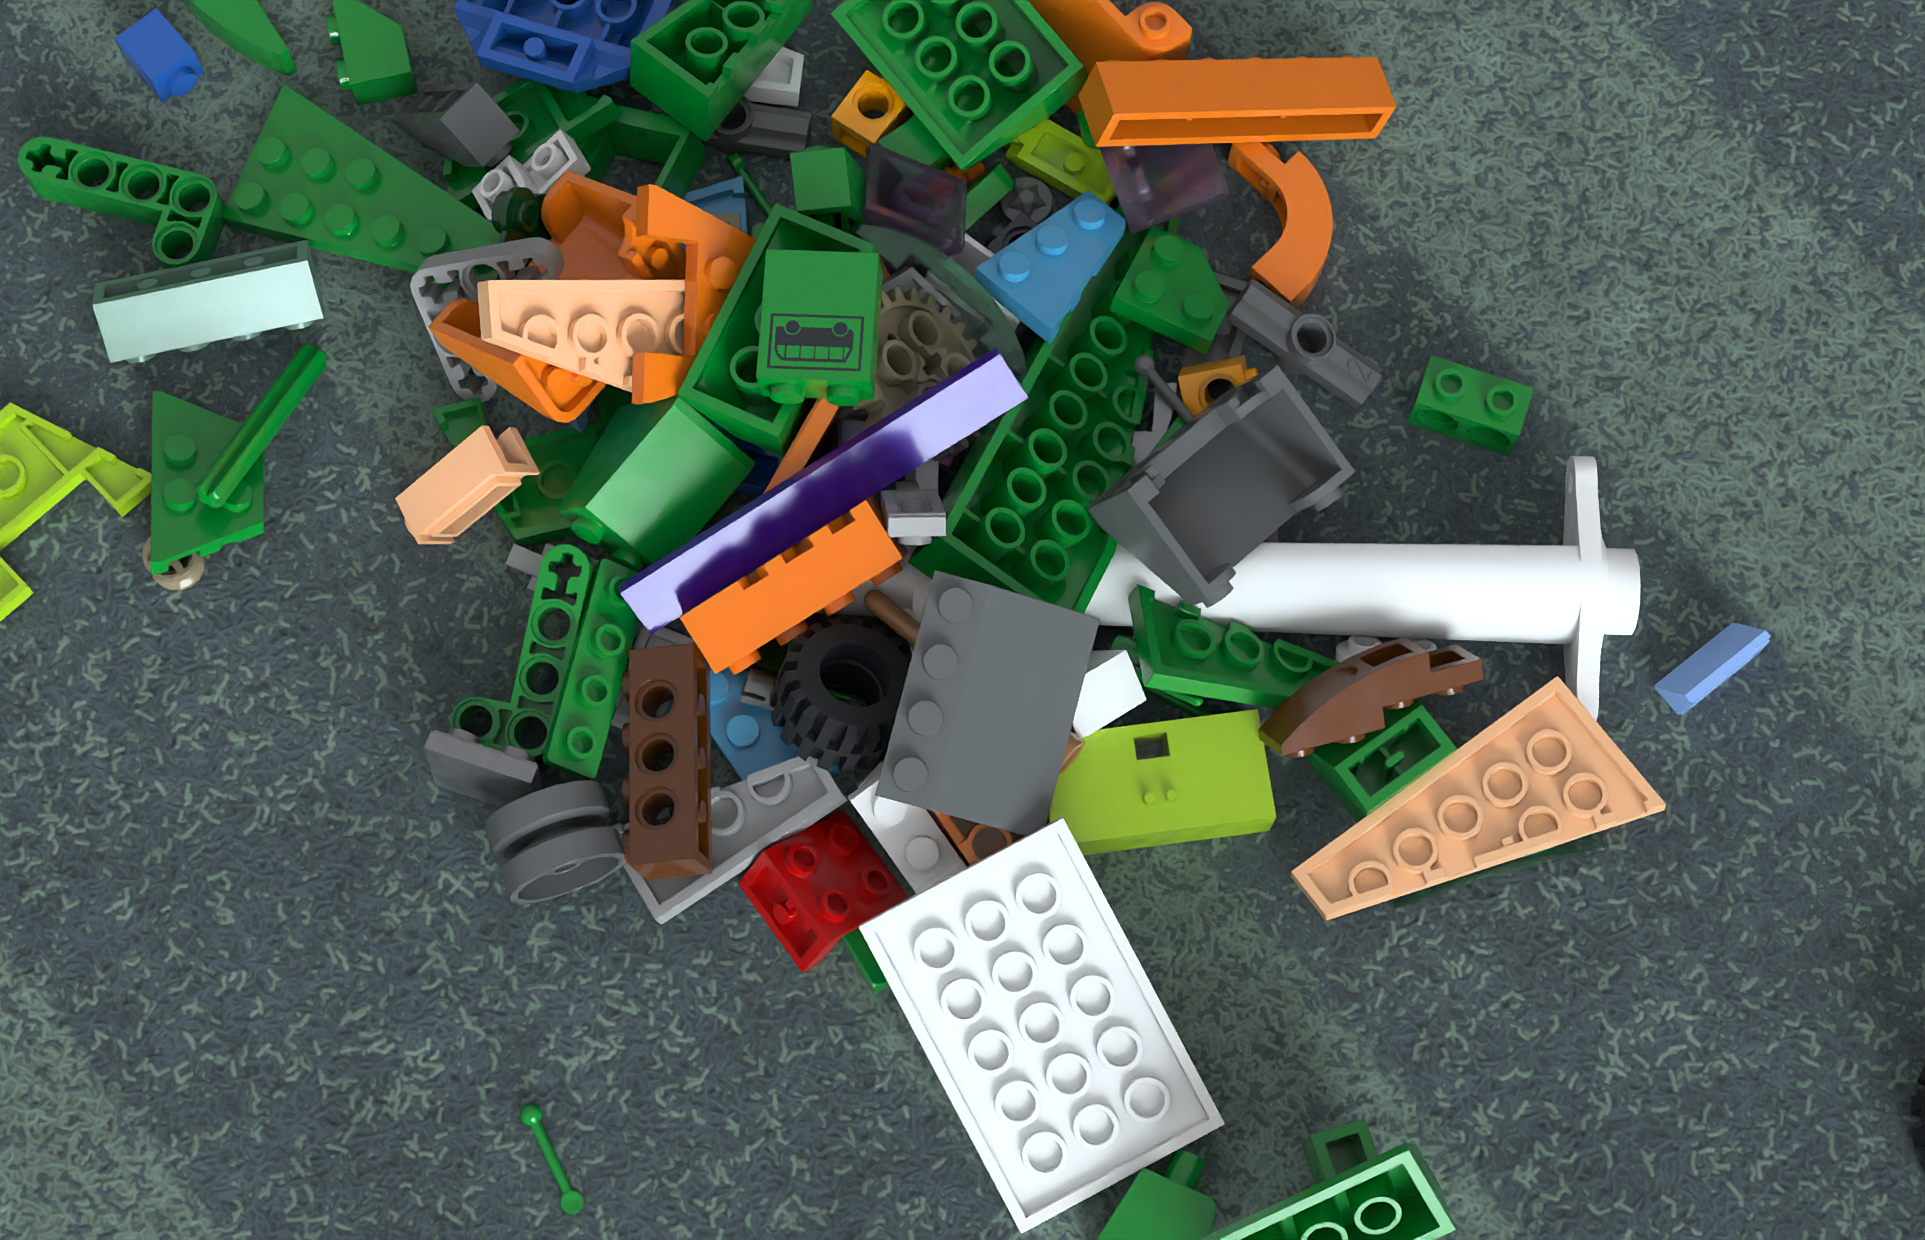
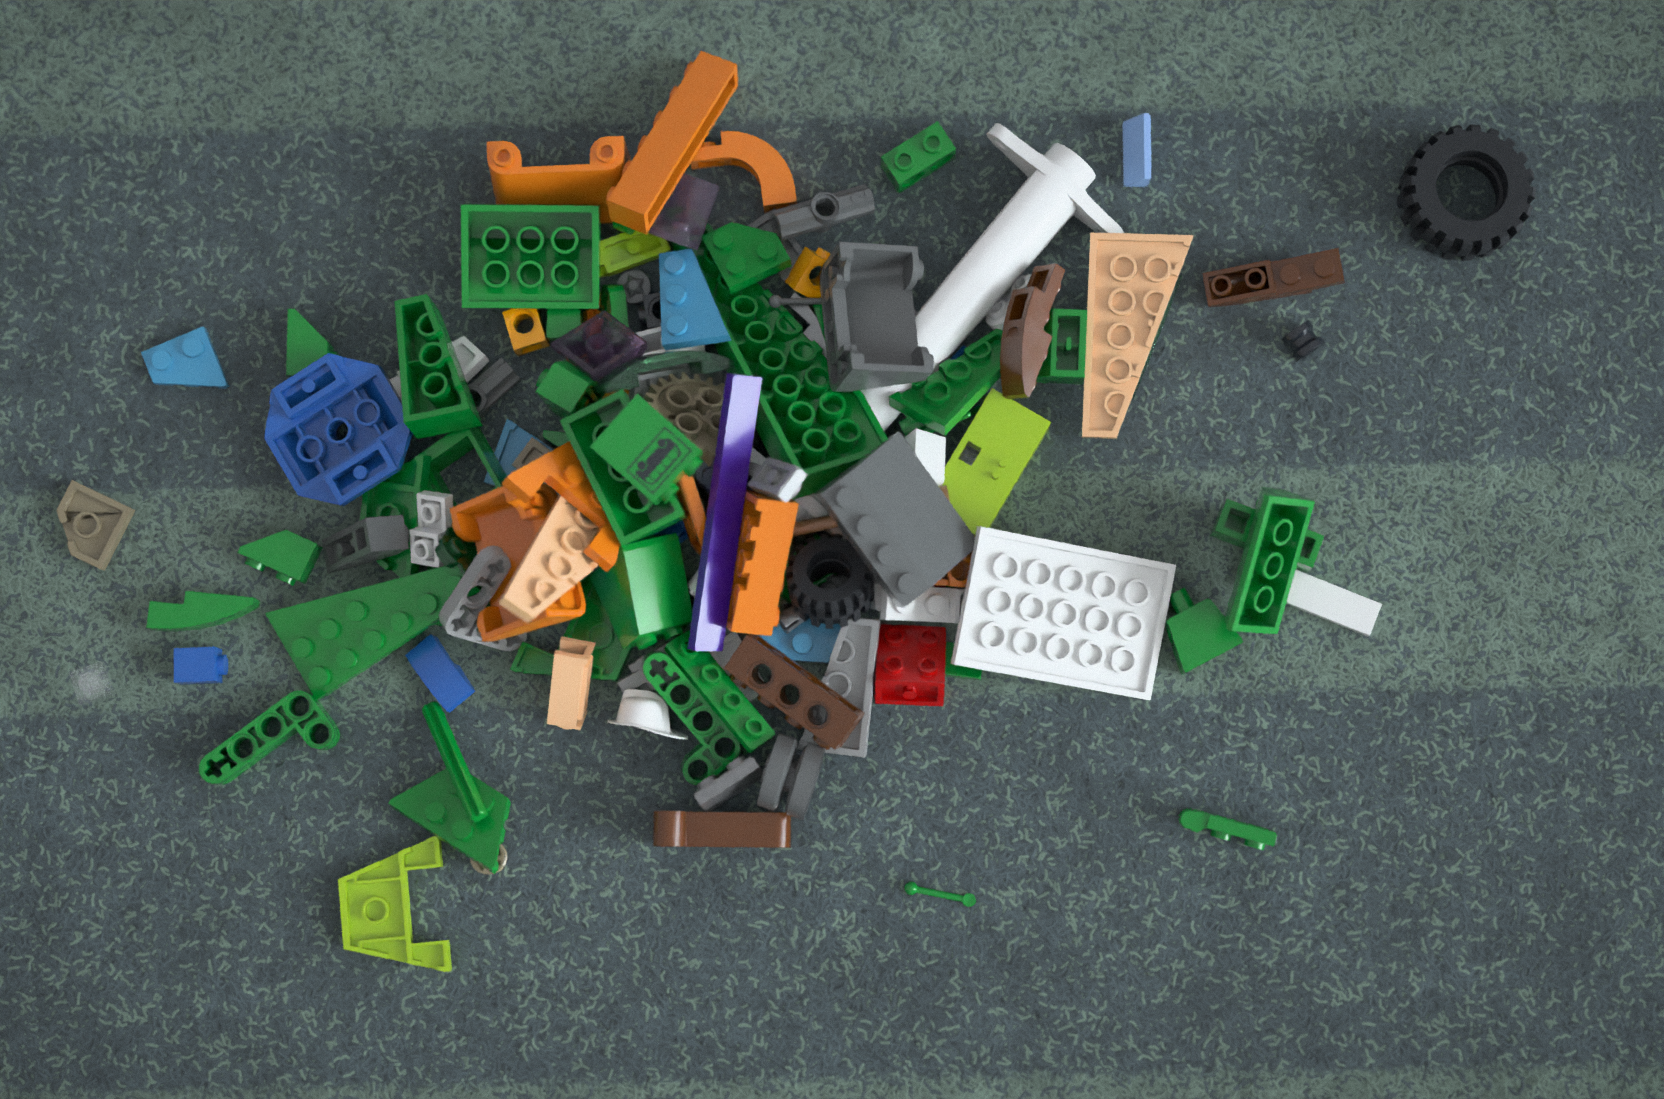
camera: 40 degrees left, 10 degrees up
brick [92,240,323,363] -> none
green hinge [726,152,773,218] -> none
none -> blue slope [405,634,475,713]
none -> white piece [607,689,688,739]
none -> reddish brown beam [653,811,791,848]
none -> reddish brown slope [1202,248,1345,307]
none -> black wheel [1281,320,1325,362]

